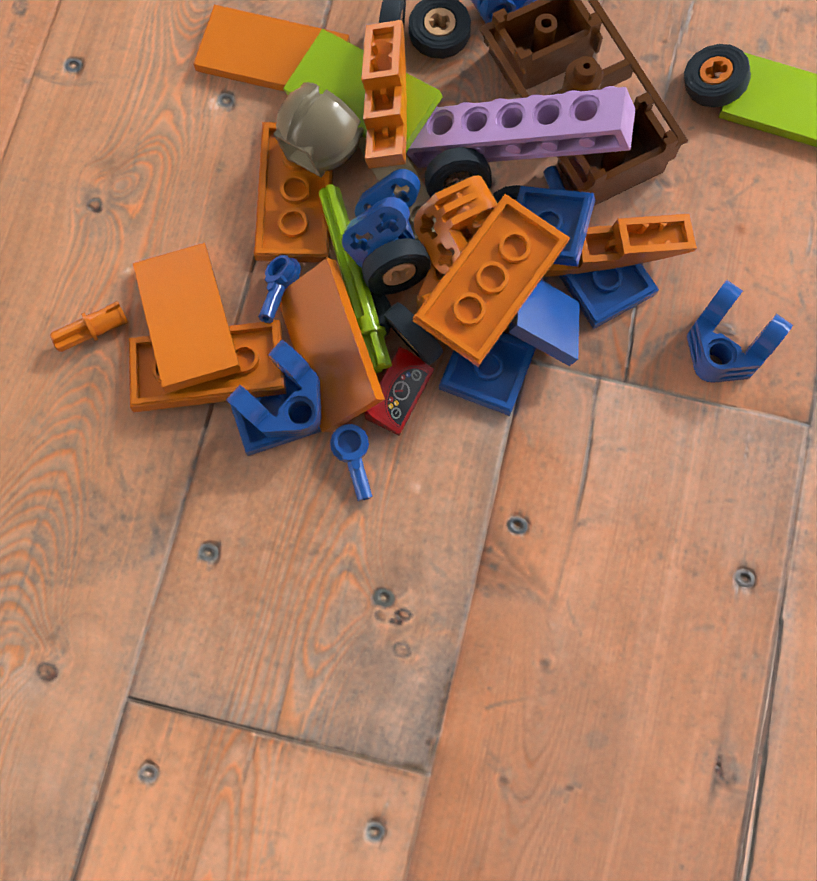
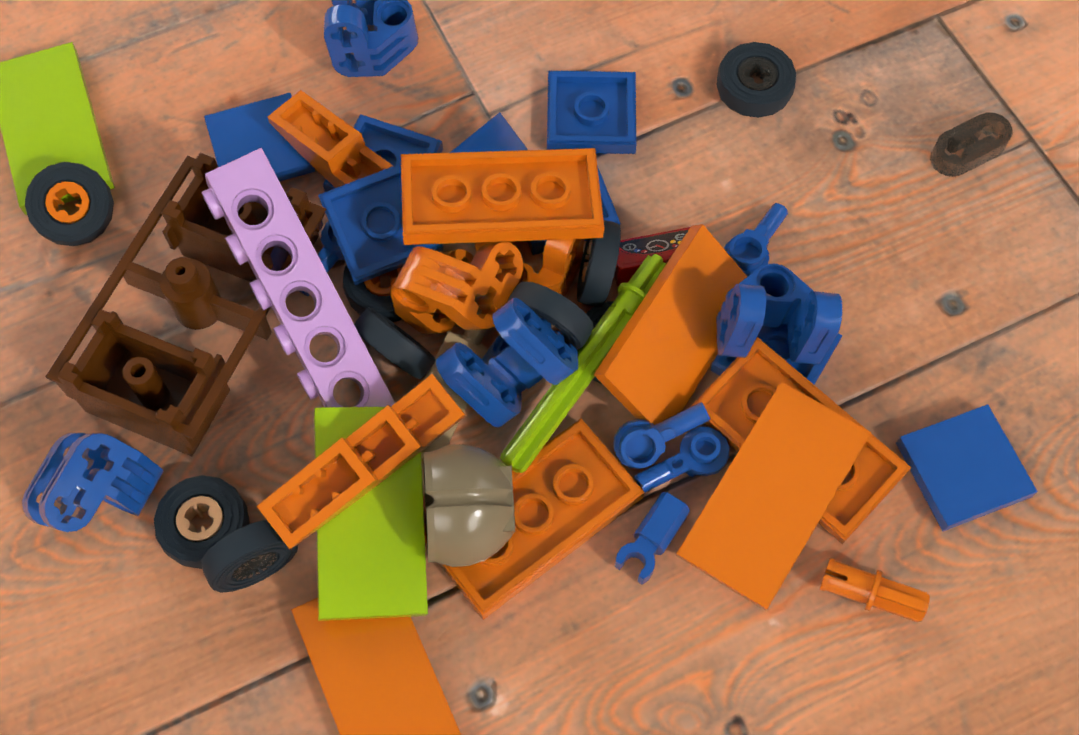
camera: 130 degrees left, 10 degrees down
none -> blue tile [204,93,315,182]
none -> blue tile [547,71,637,154]
none -> blue bar [615,492,690,585]
none -> blue plate [634,427,730,493]
none -> black bush [716,42,796,118]
none -> blue tile [896,404,1038,532]
none -> clear smoke beam [930,112,1013,177]

